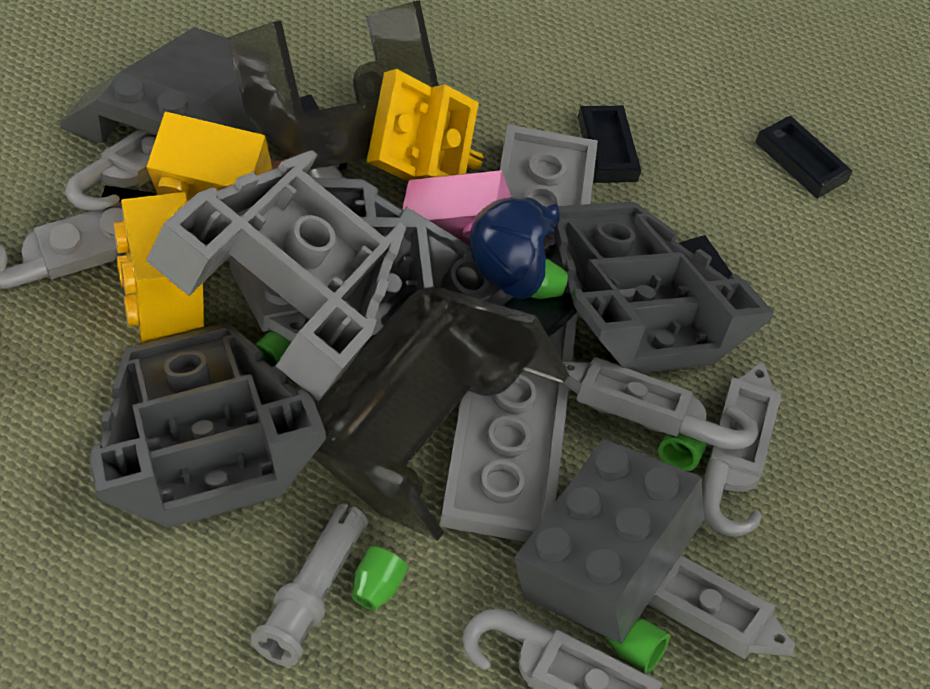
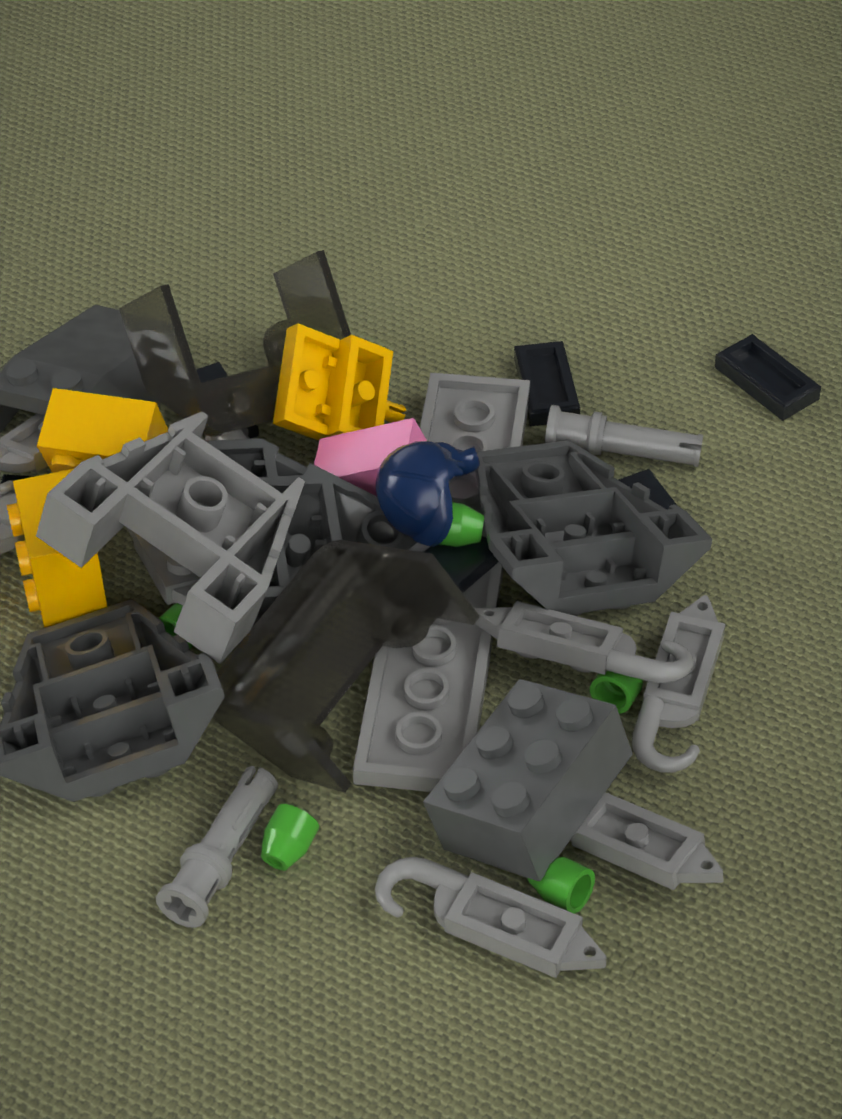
camera: 10 degrees right, 5 degrees down
none -> light grey pin [545,405,703,467]

